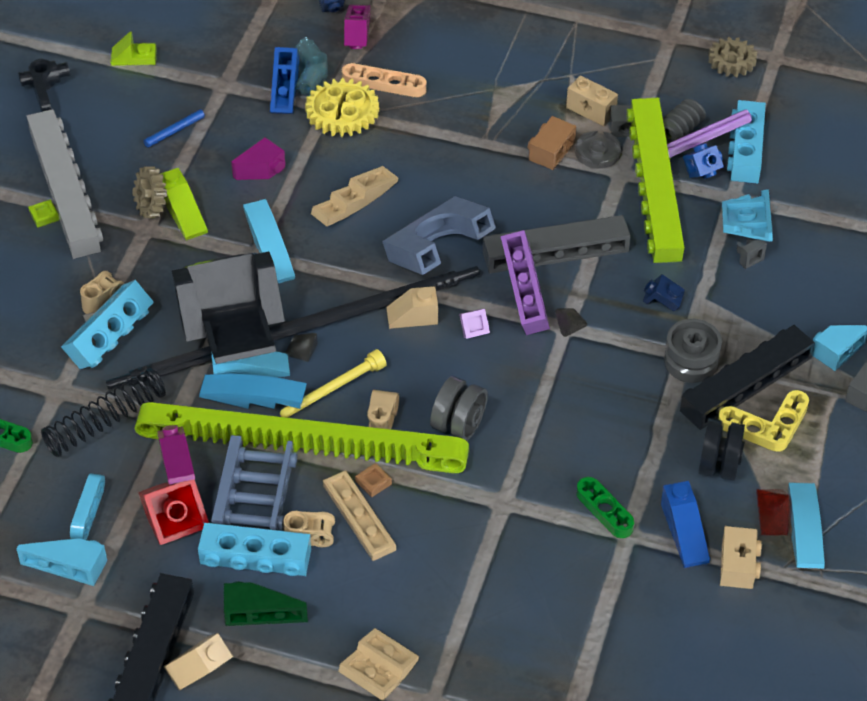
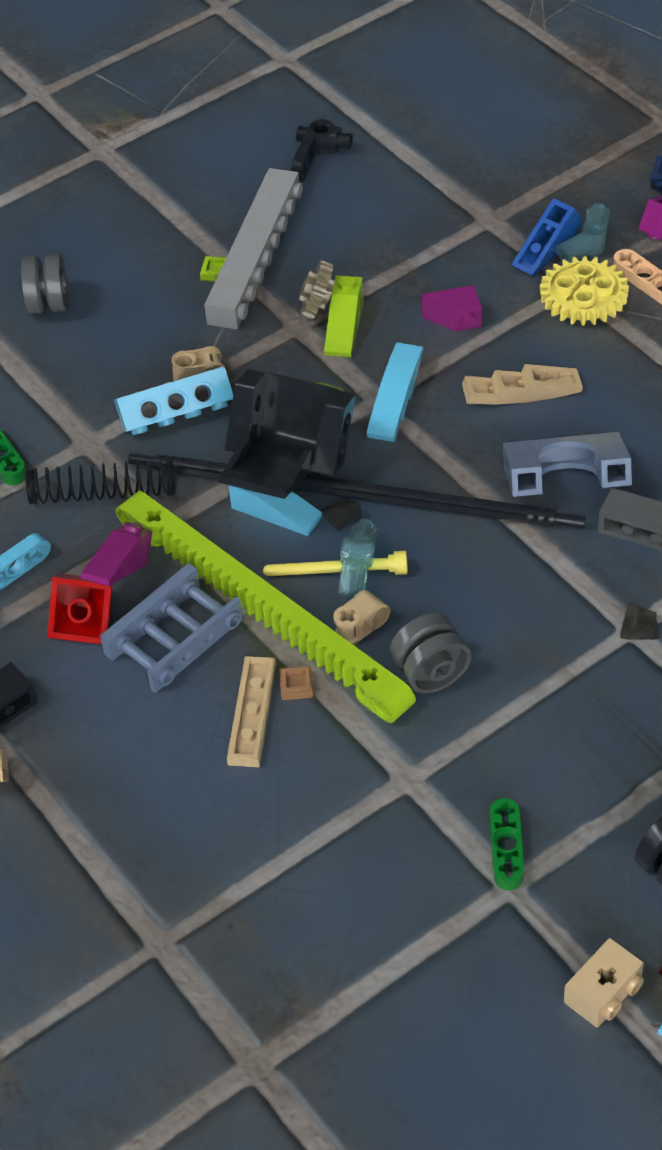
camera: 40 degrees right, 0 degrees up
lime slope [111,31,157,66] -> none
blue bar [144,109,205,148] -> none
medium azure brick [198,523,311,576] -> none
dark azure slope [199,374,307,409] -> none
dark green slope [224,581,308,626] -> none
tan piece [284,511,335,547] -> none
tan slope [339,628,419,701] -> none
tan slope [387,287,438,329] -> none
lavender plate [459,308,490,339] -> none
medium lavender brick [501,230,550,335] -> none
blue slope [661,481,710,568] -> none
none -> clear light blue piece [338,519,378,599]

